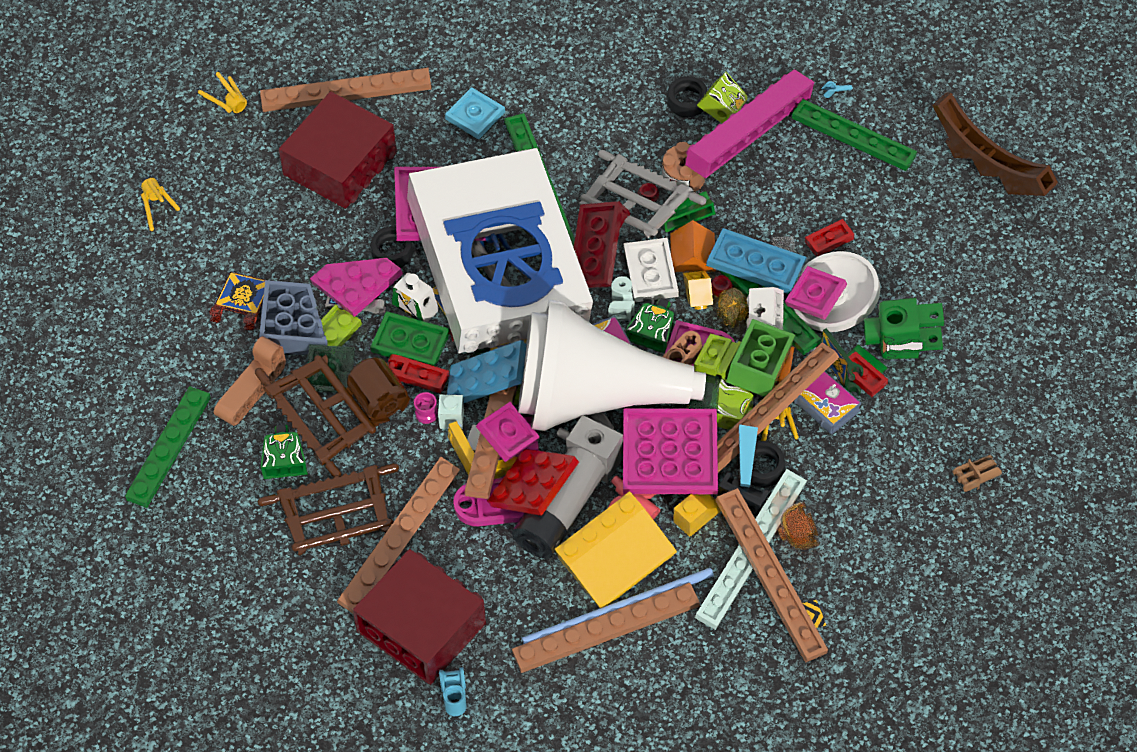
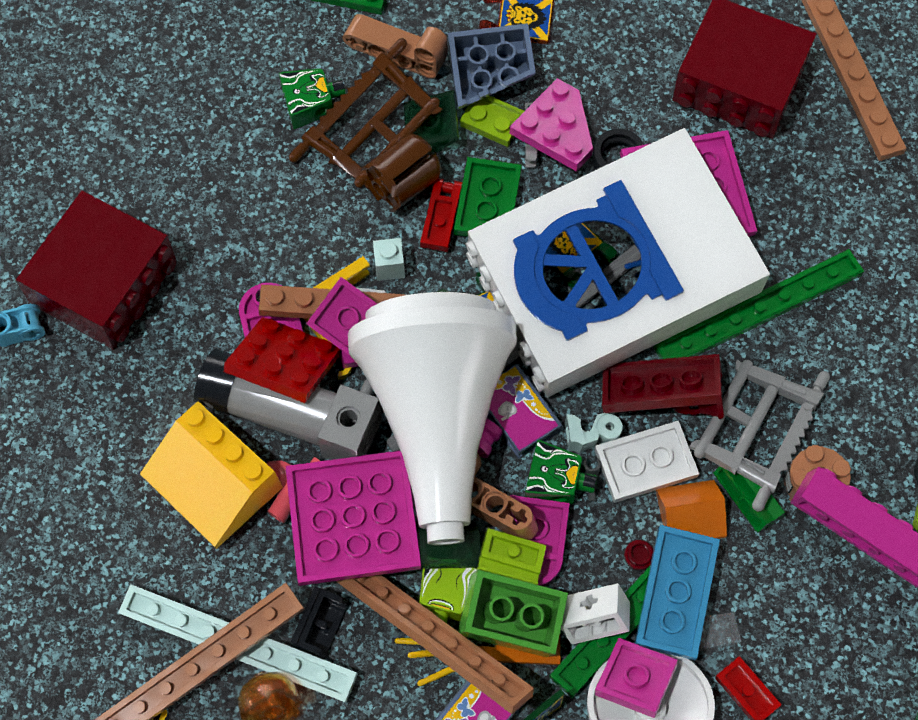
camera: 80 degrees right, 10 degrees up
reddish brown piece [257,463,399,556] -> none
nougat plate [337,457,460,613] -> none
white torso [392,273,439,322] -> none
dark pink wheel [414,392,438,424] -> none
medium azure plate [445,87,505,140] -> none
dark azure plate [447,340,527,404] -> none
nougat plate [512,583,700,673] -> none
light blue piece [521,568,714,644] -> none
dark red plate [637,183,659,202] -> none
yellow slope [673,494,721,537] -> none
slope [683,270,713,310] -> none
clear yellow head [716,288,749,328] -> none
medium azure piece [738,425,758,487] -> none
black tyre [750,441,785,487] -> none

